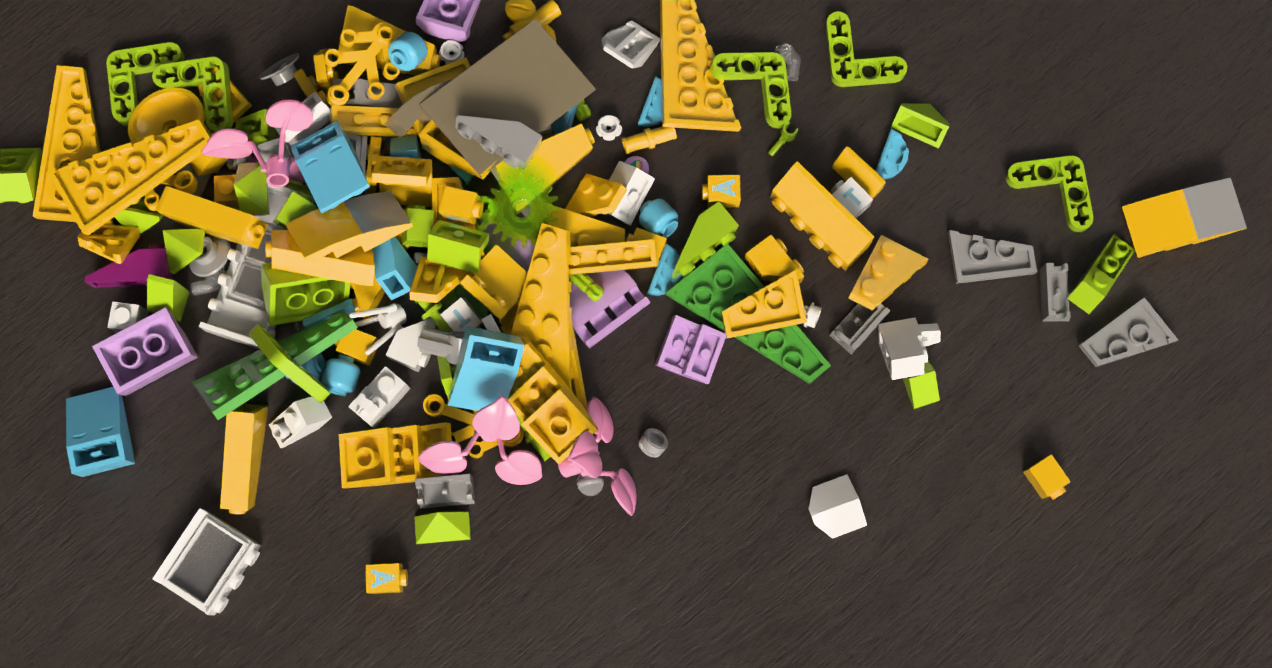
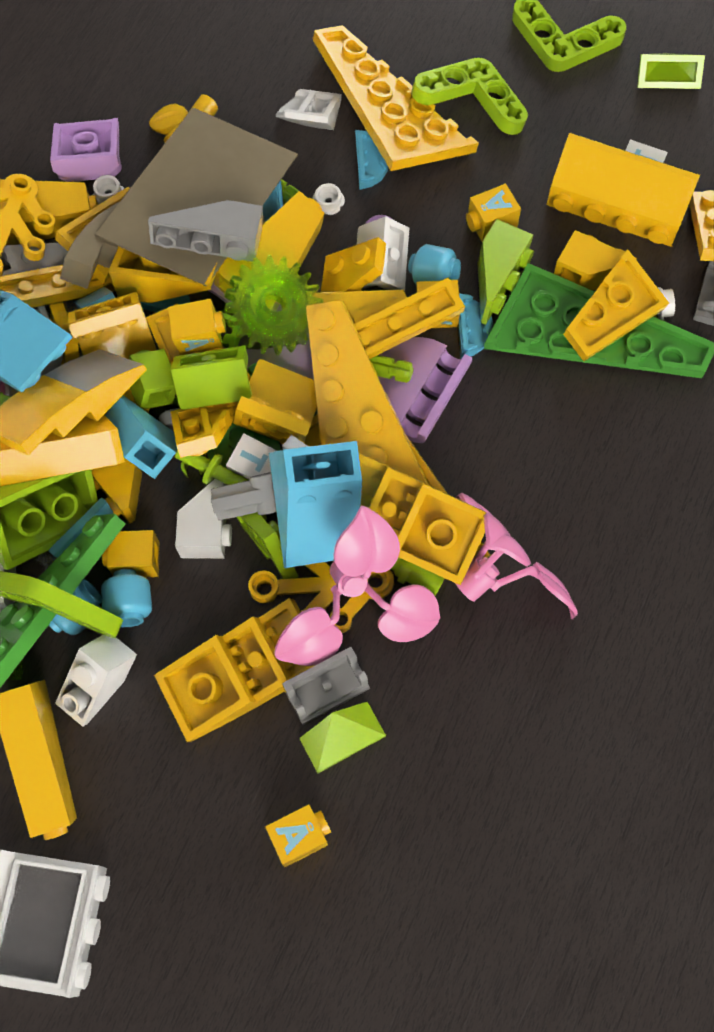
camera: 25 degrees left, 10 degrees down
white hinge [348,366,411,429] -> none
white plant [349,303,407,355] -> none
medium azure head [388,32,427,71] -> none
light grey tile [577,473,604,496] -> none
yellow pin [622,127,677,154] -> none
light grey tile [638,428,668,458] -> none
lavender slope [655,315,726,384] -> none
lime hand [768,122,798,157] -> none
clear arm [775,43,801,81] -> none
yellow slope [832,147,886,199] -> none
medium azure tile [875,128,909,179] -> none

